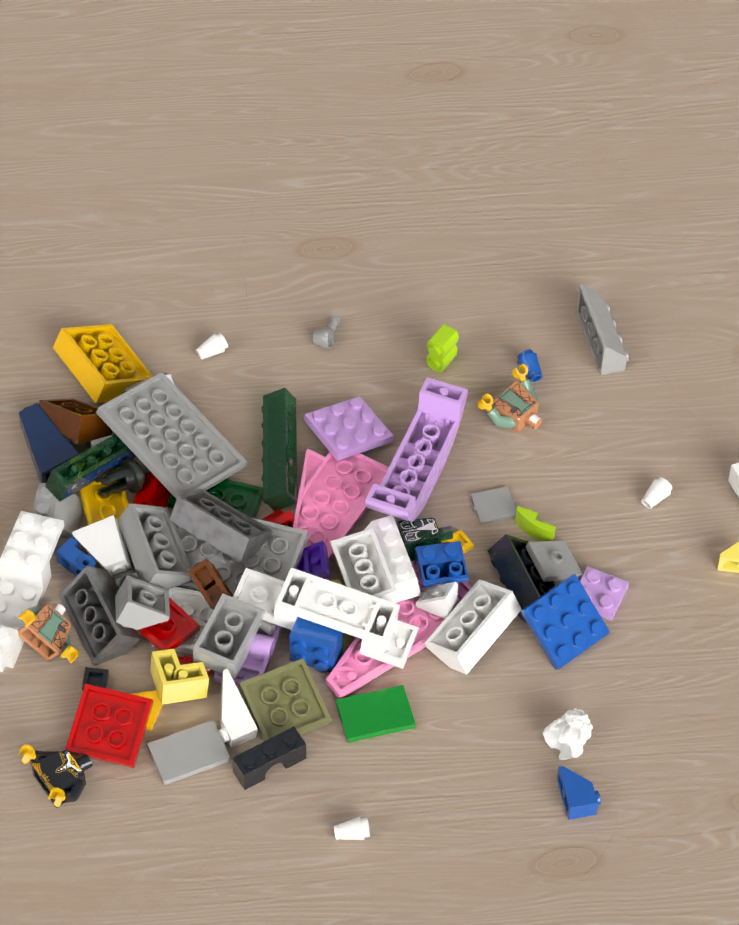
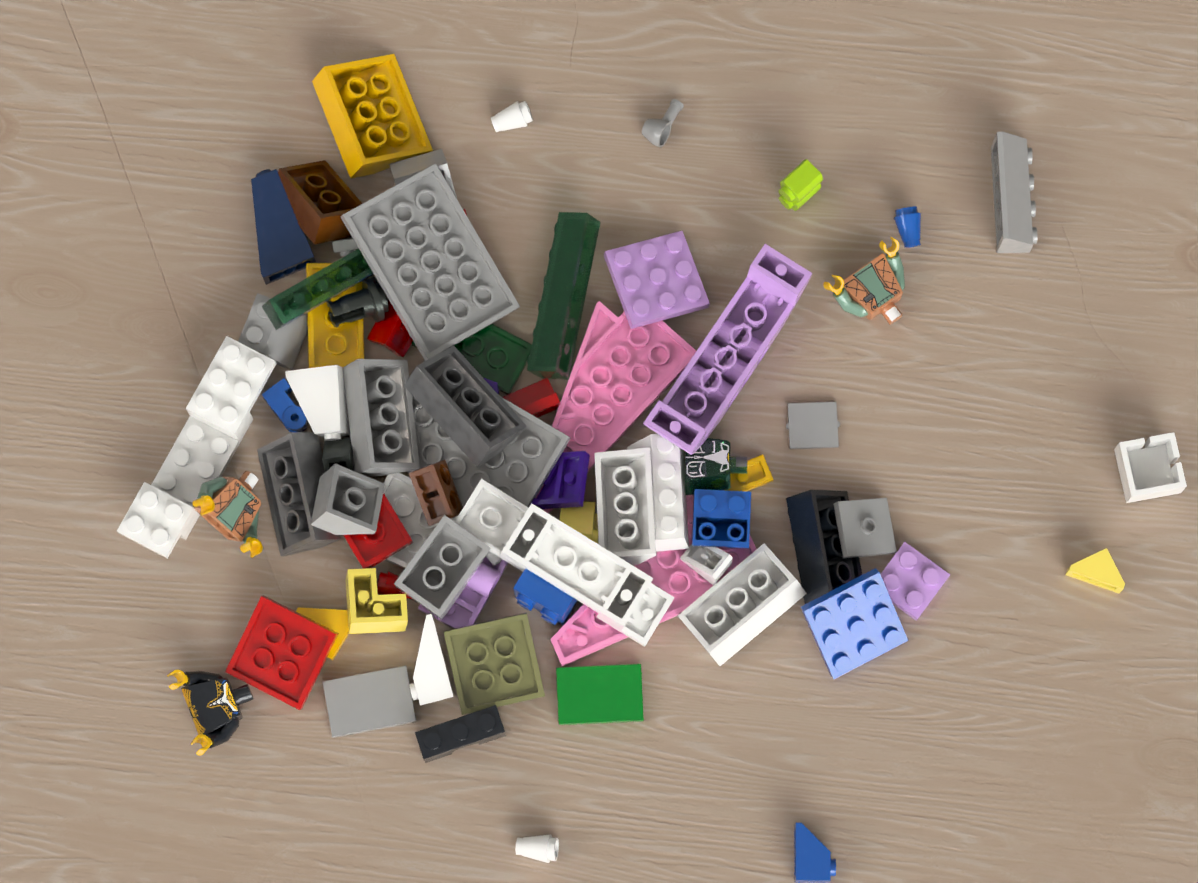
camera: 15 degrees right, 25 degrees up
black tile [82,667,109,692] -> none
lime slope [515,506,556,541] -> none
white hair [542,708,593,760] -> none
white cone [641,477,672,509] -> none

